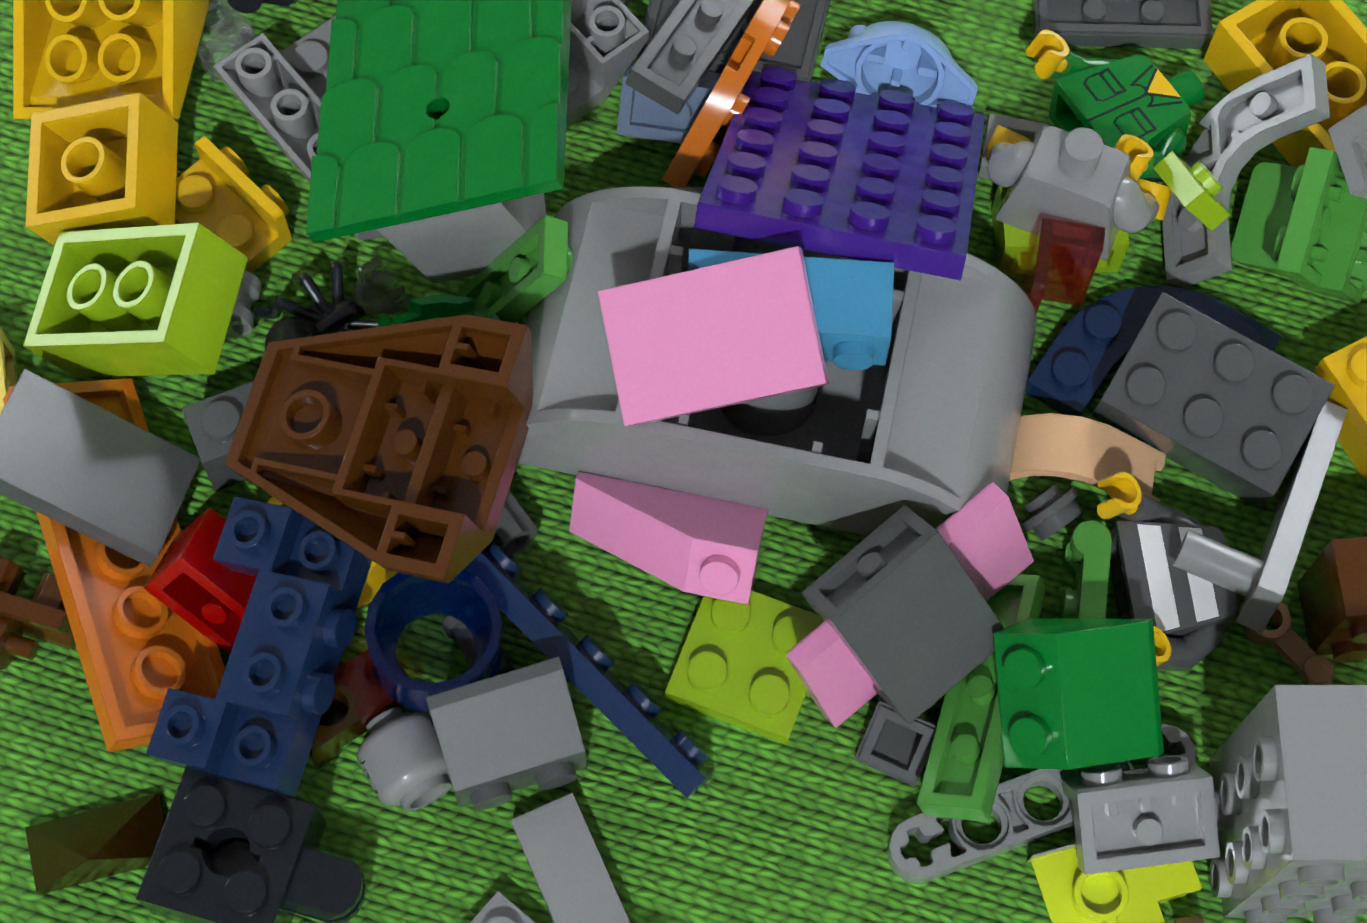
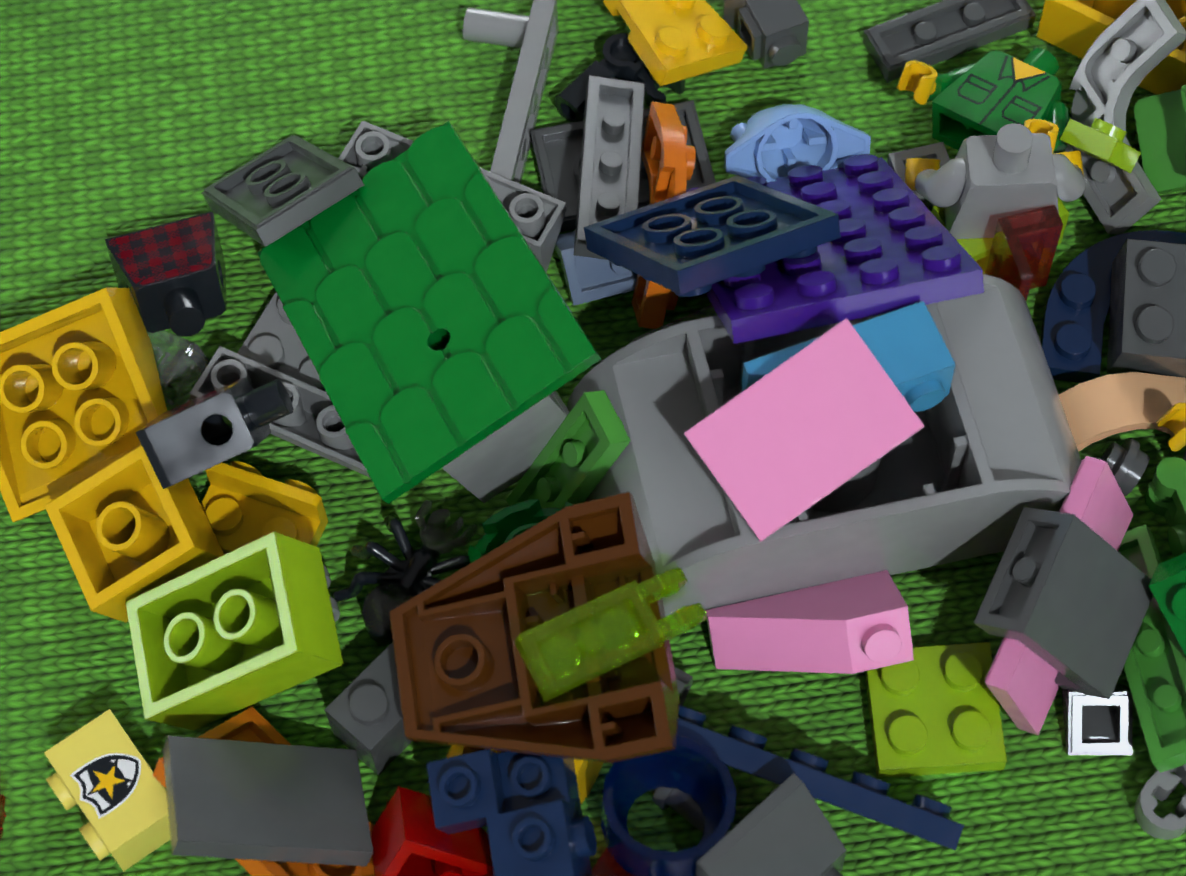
camera: 20 degrees left, 5 degrees down
none -> black torso [136,378,293,489]
none -> clear neon green hinge [515,567,707,702]
none -> dark blue plate [584,175,841,297]

